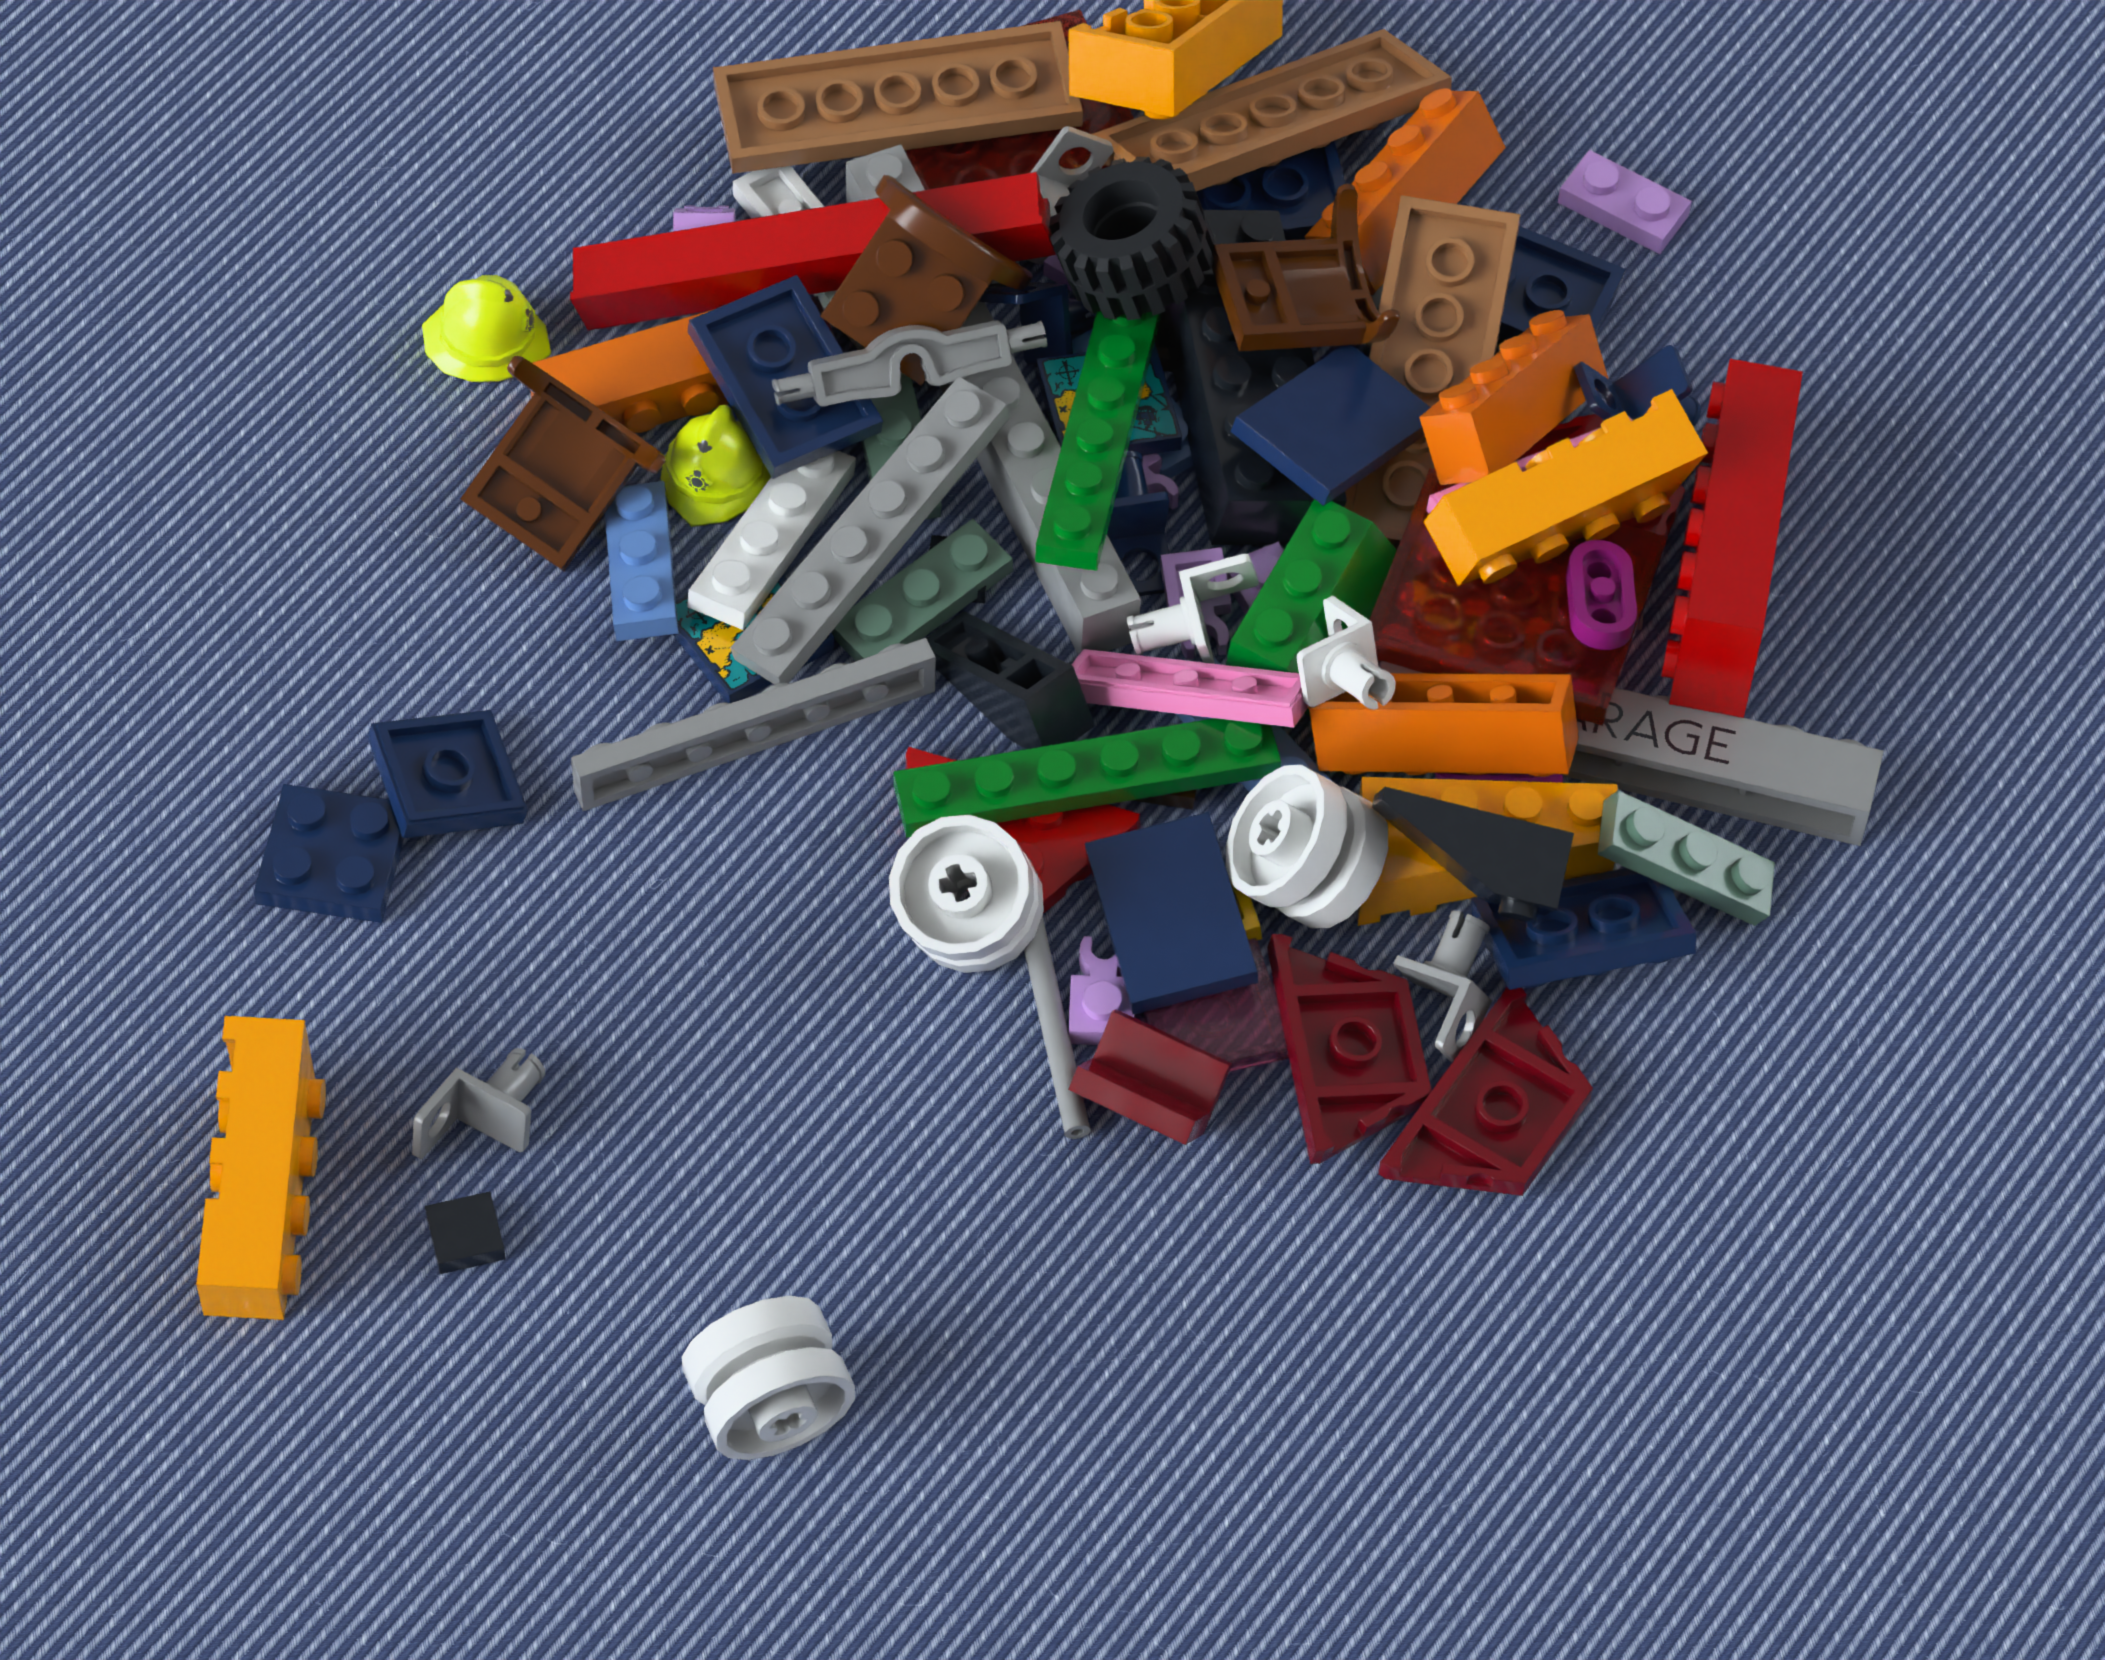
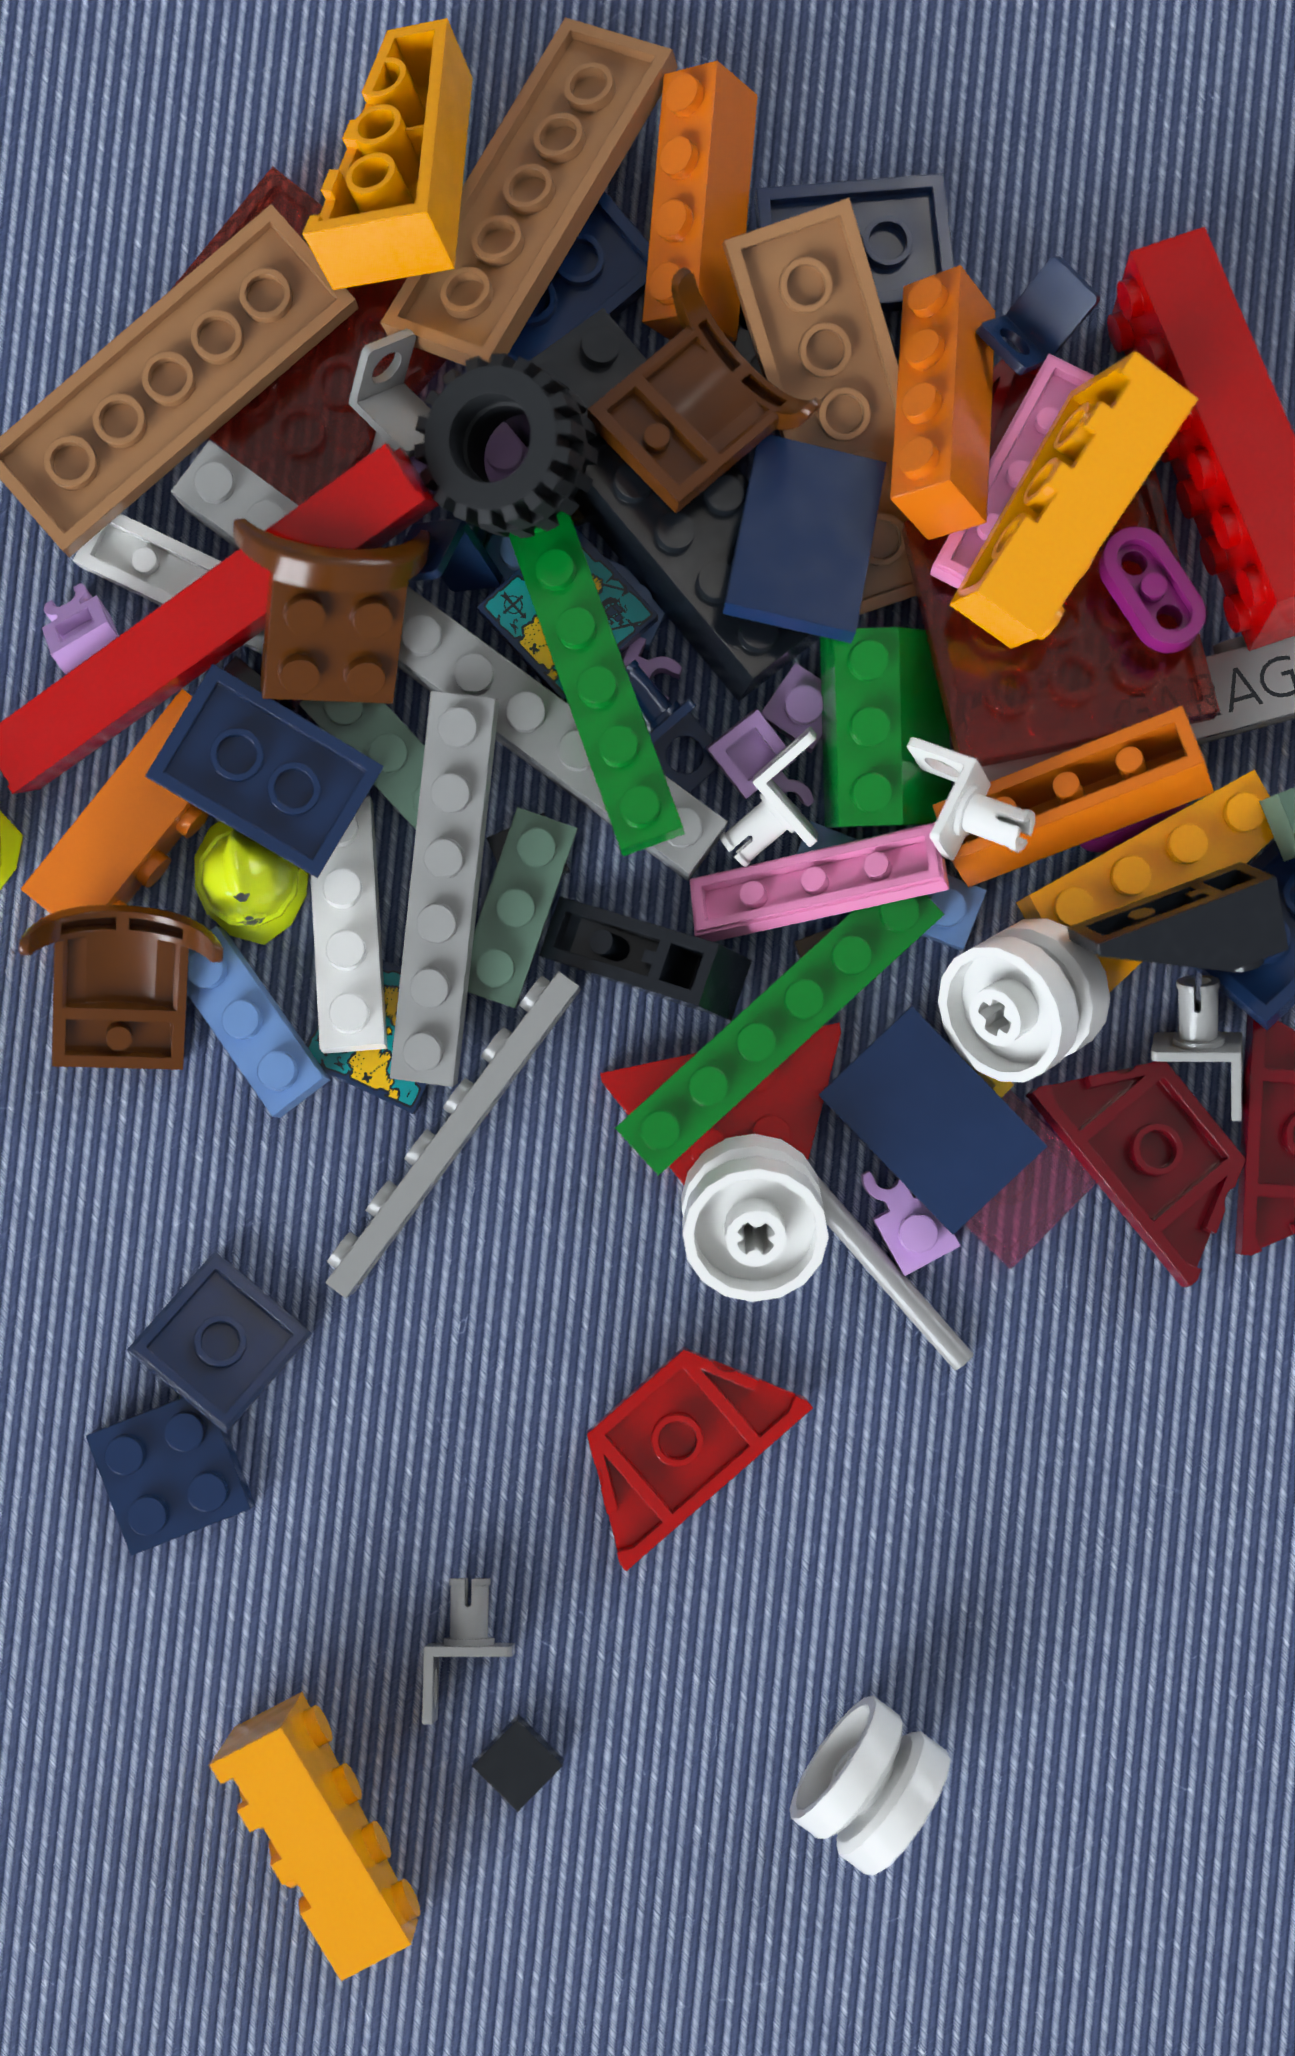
camera: 25 degrees left, 30 degrees up
light grey piece [772,320,1047,406] -> none
dark red panel [1068,1009,1232,1145] -> none
lavender plate [1558,150,1692,254] -> none
none -> red wing [587,1347,813,1571]

